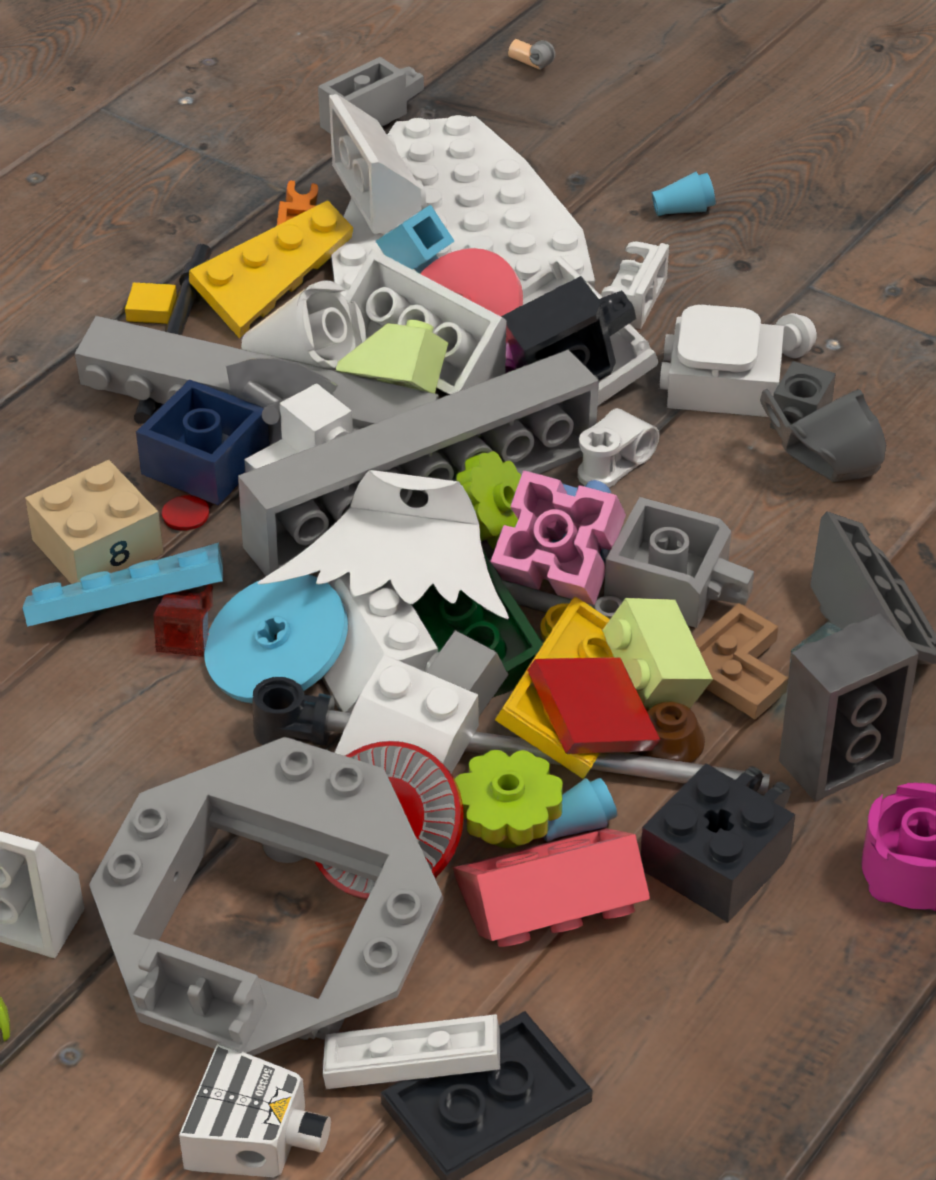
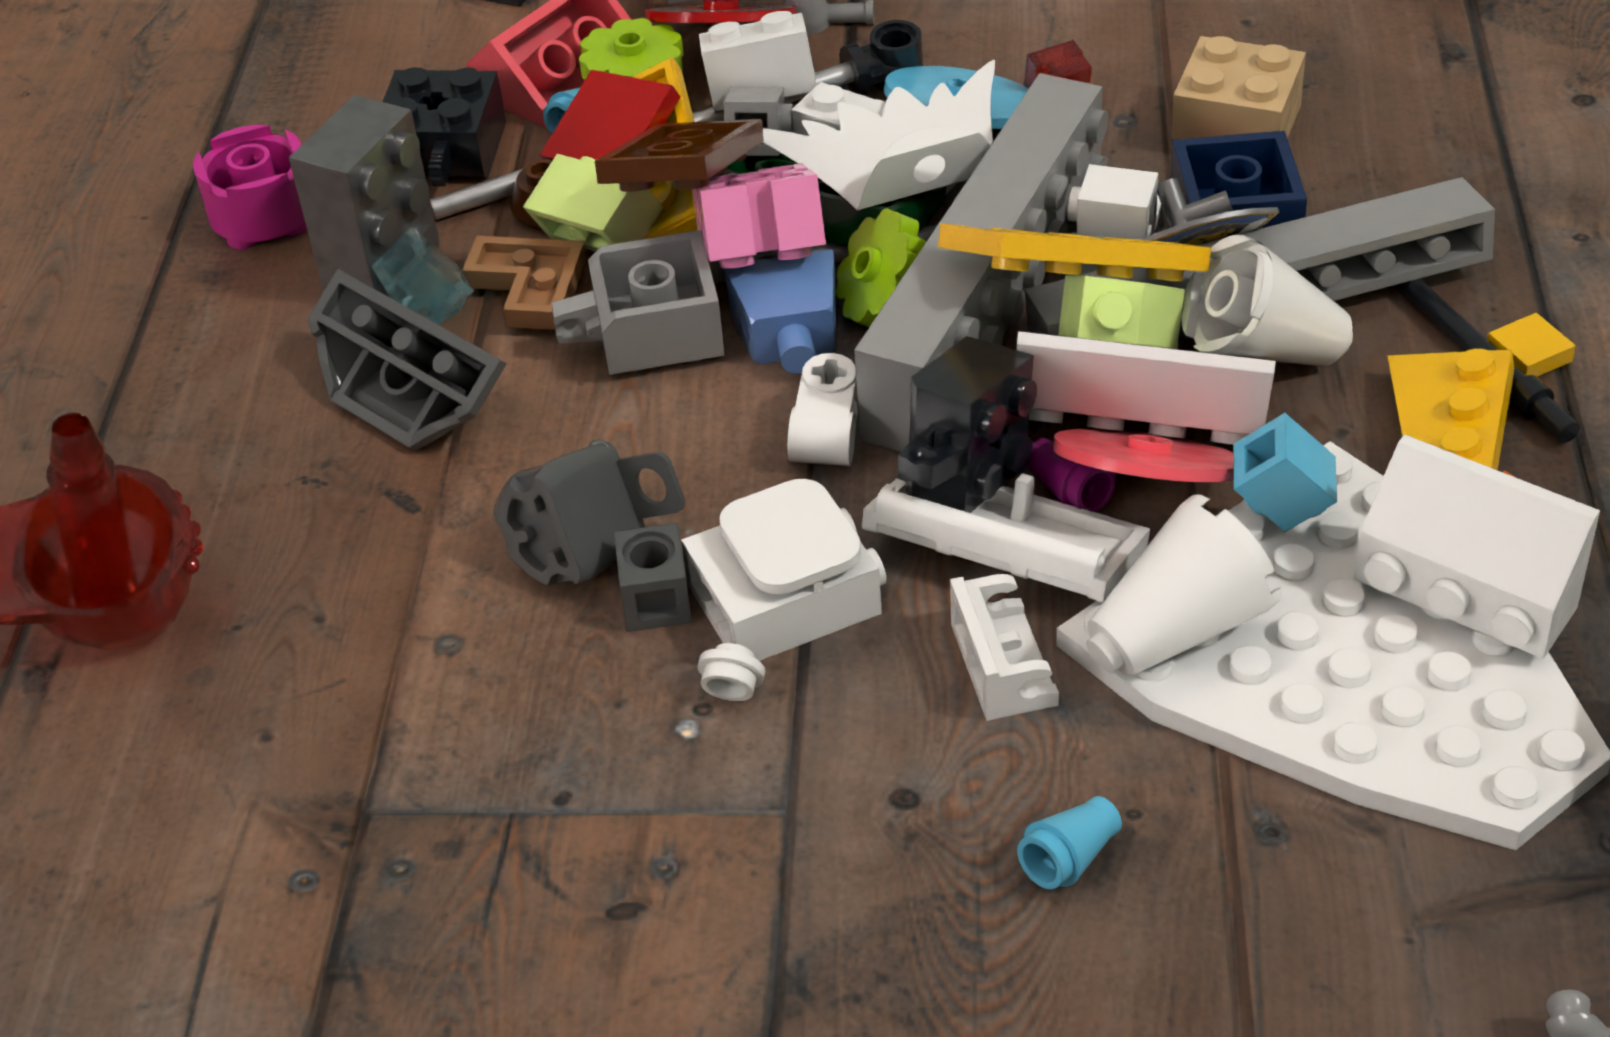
camera: 150 degrees right, 0 degrees up
medium azure wing [22,543,223,627] -> none
none -> reddish brown plate [595,119,764,192]
none -> yellow wing [938,223,1211,282]
none -> white cone [1086,495,1282,676]

